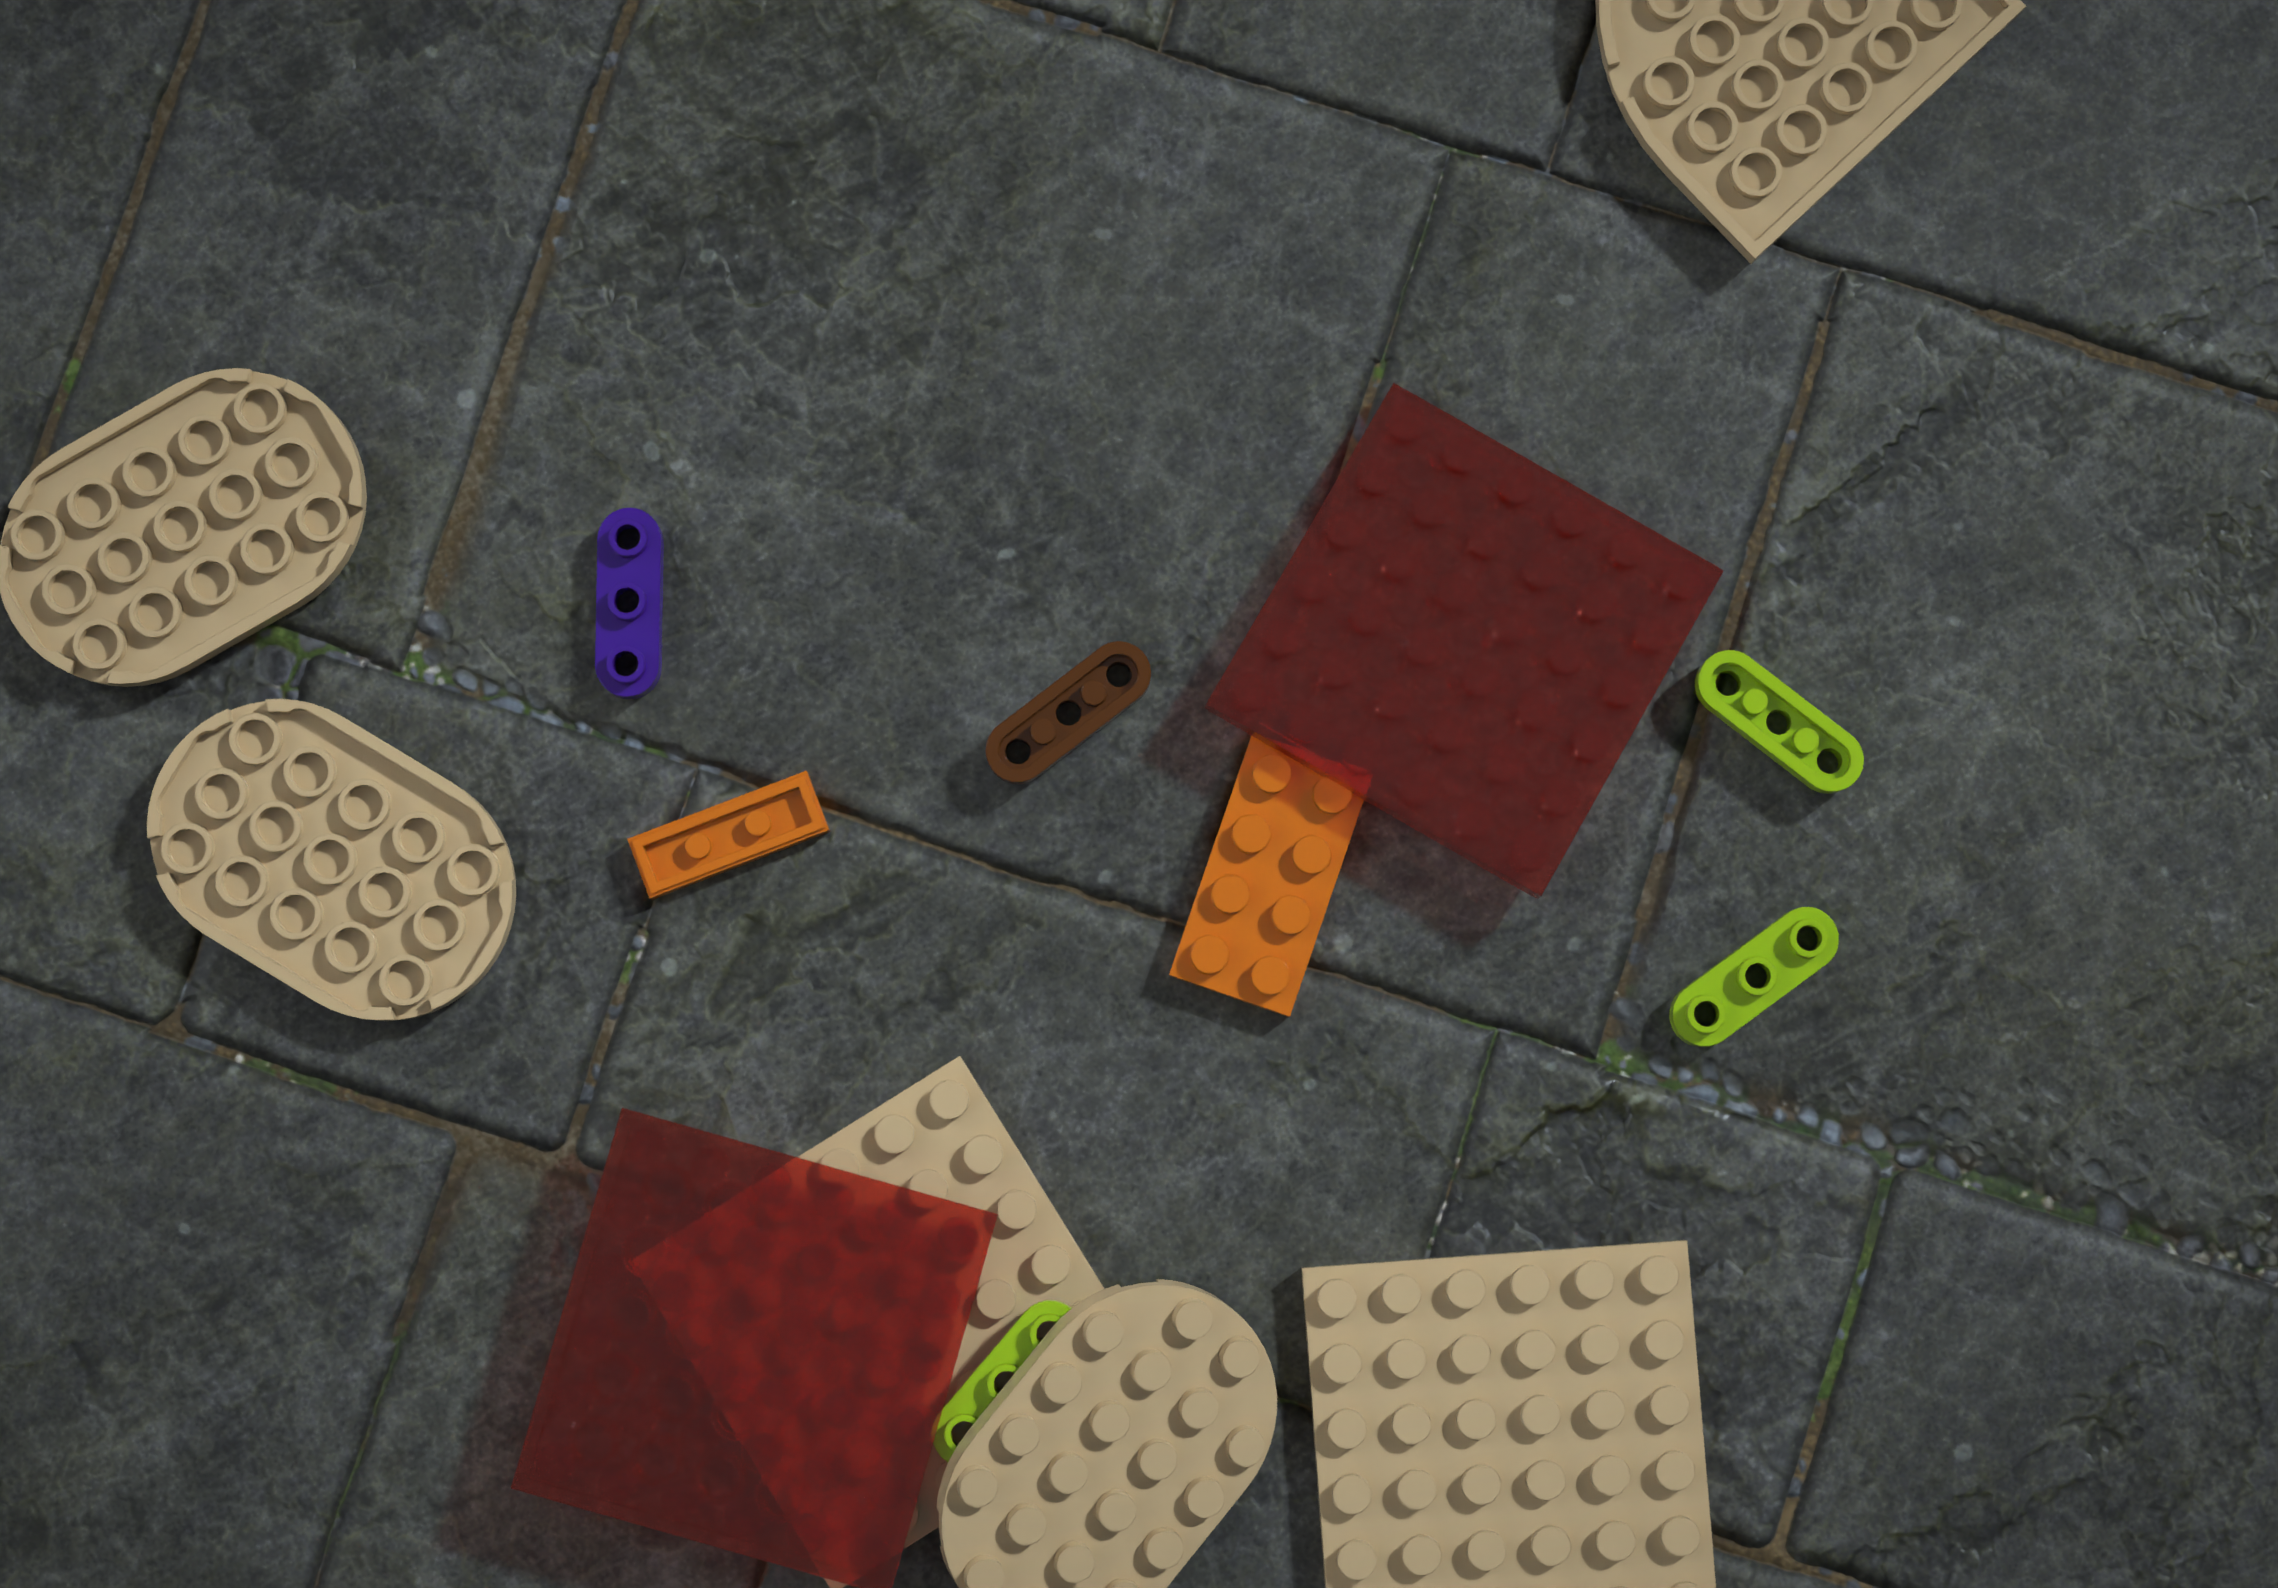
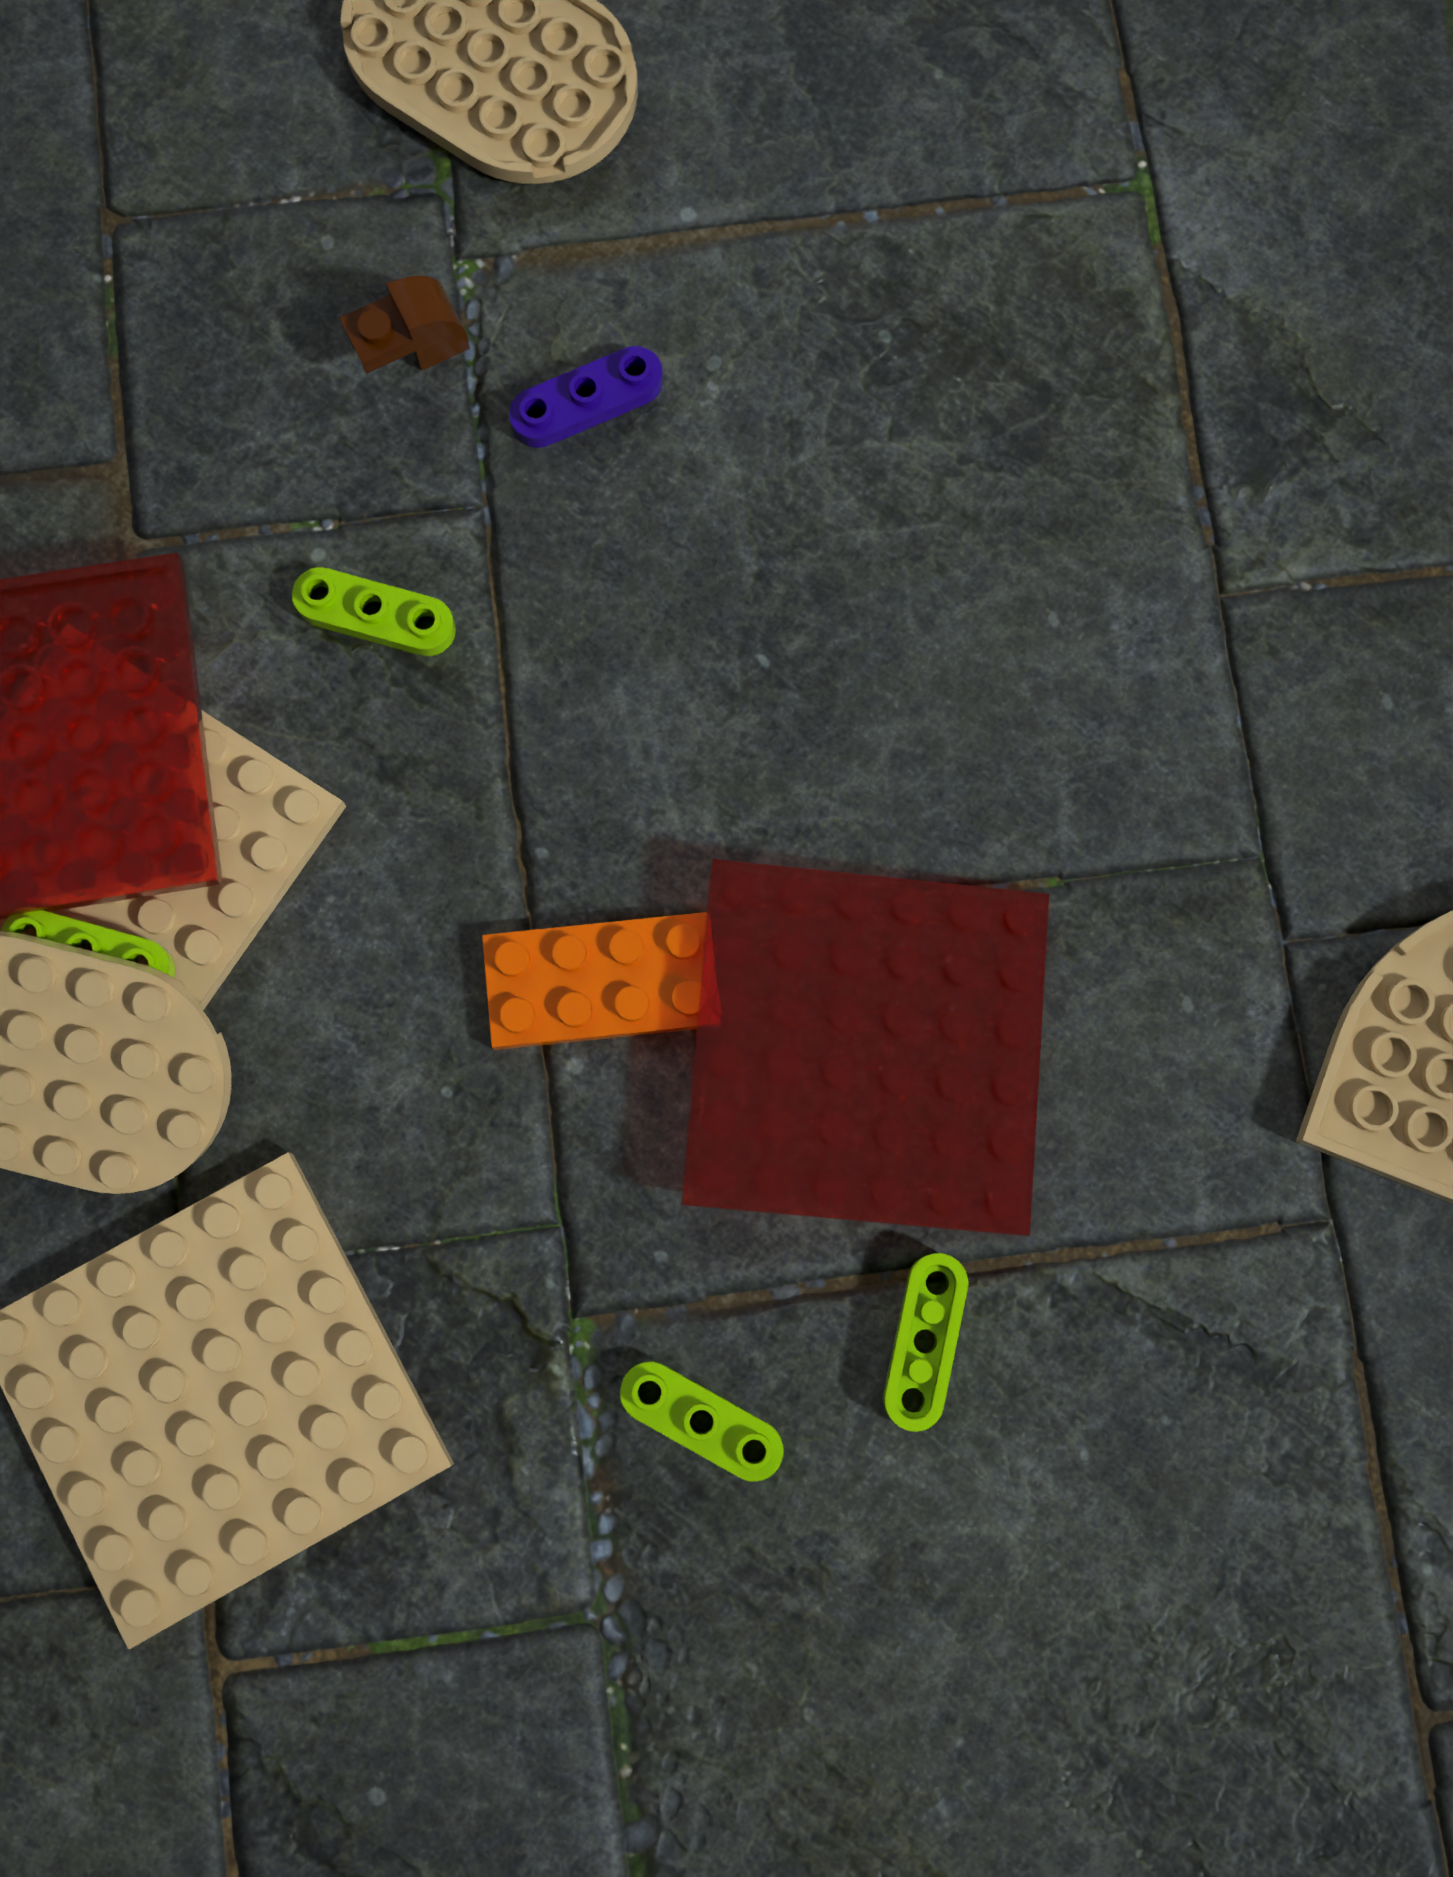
camera: 65 degrees right, 5 degrees down
tan plate [147,699,516,1021] -> none
orange tile [627,771,830,900] -> none
reddish brown plate [986,641,1151,784] -> none
none -> lime plate [292,567,456,656]
none -> reddish brown brick [339,276,470,374]

